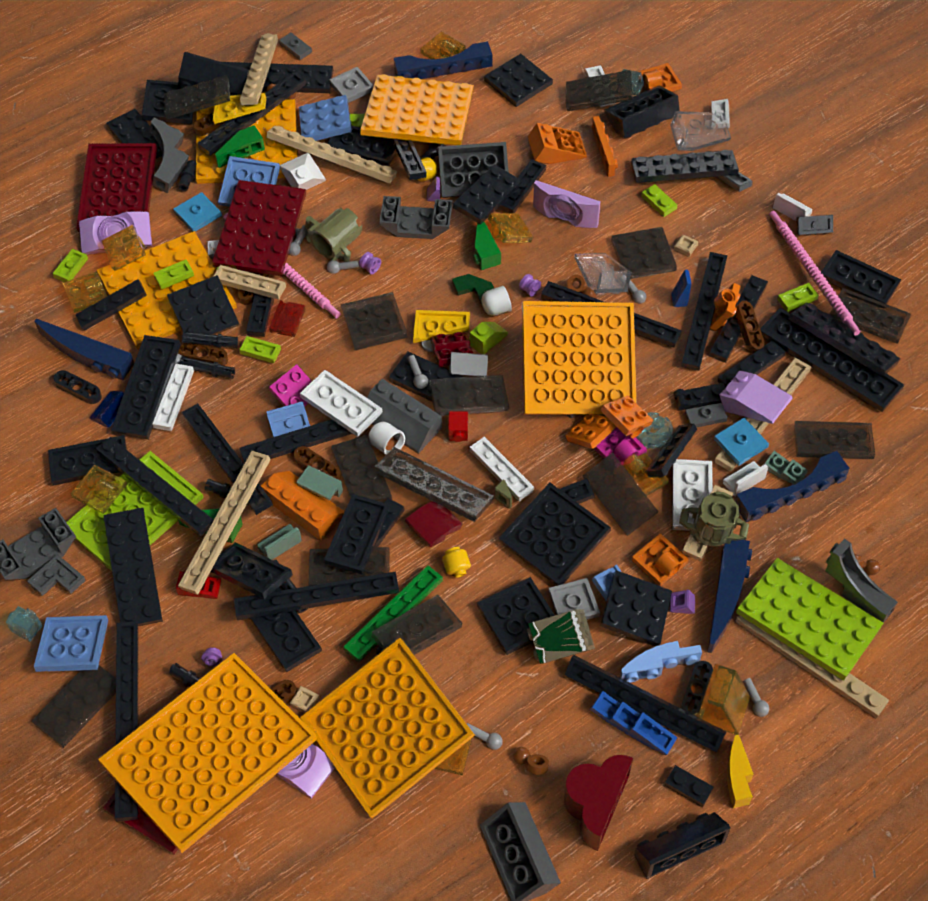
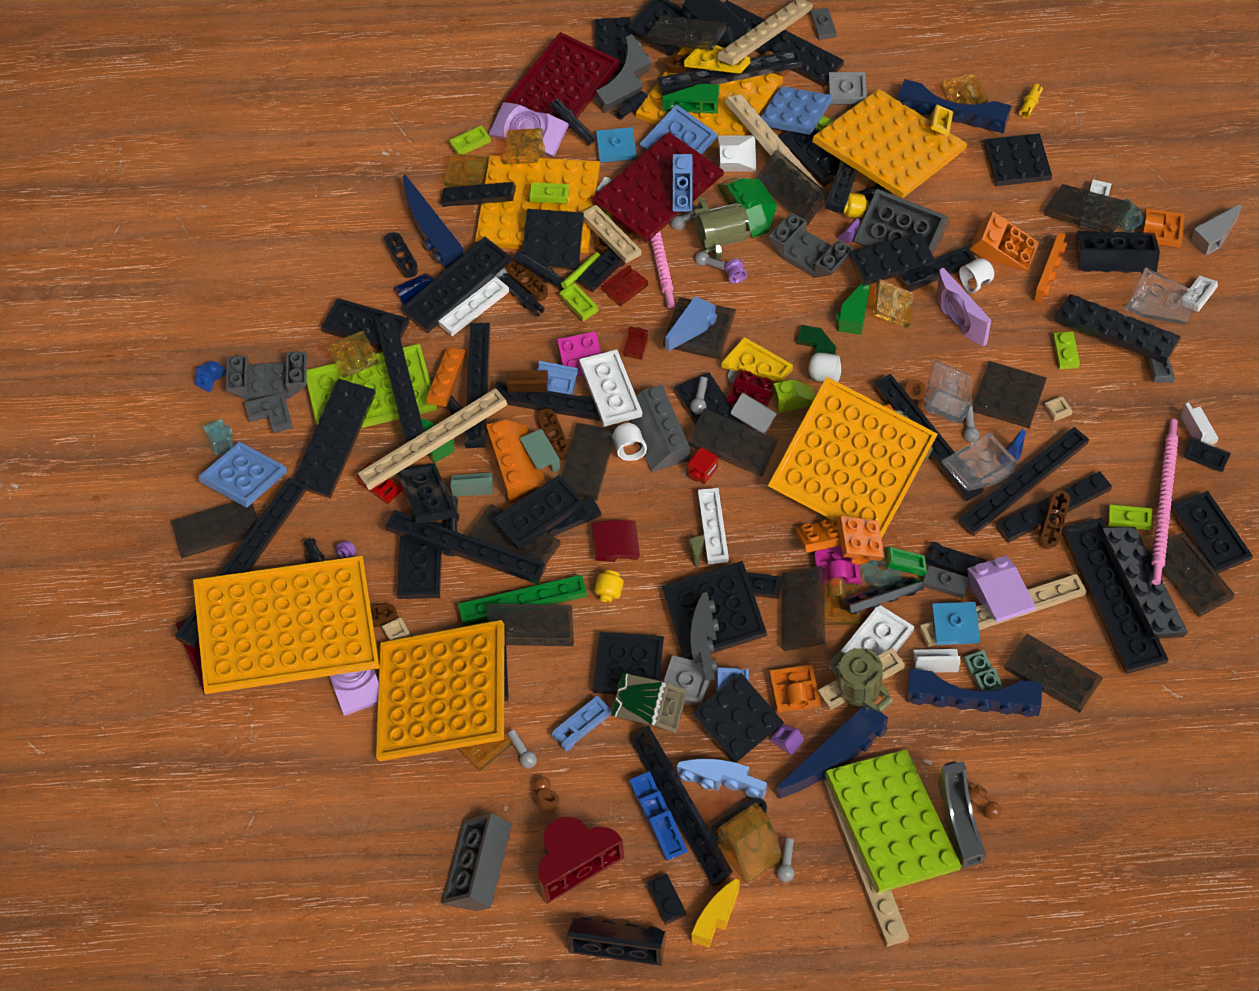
camera: 35 degrees right, 0 degrees up
clear smoke plate [374,447,494,522] -> none
medium lavender wheel [519,274,541,296] -> none
orange plate [710,283,740,331] -> none
black plate [718,341,786,388] -> none
none -> orange plate [427,347,466,407]
none -> reddish brown panel [506,370,548,392]
none -> black pin [550,98,597,146]
none -> medium blue plate [551,696,612,751]
none -> lime bar [561,252,600,289]
none -> clear red bracket [623,326,648,360]
none -> medium blue slope [665,296,717,351]
none -> medium blue slope [673,154,693,212]
none -> dark grey slope [691,592,719,681]
none -> green wedge [718,178,777,238]
none -> clear smoke plate [756,150,829,226]
none -> green tile [884,546,927,577]
none -> yellow slope [930,105,953,136]
none -> clear slope [942,433,1017,491]
none -> white helmet [959,258,994,294]
none -> yellow pin [1019,84,1043,119]
none -> light grey slope [1191,204,1242,256]

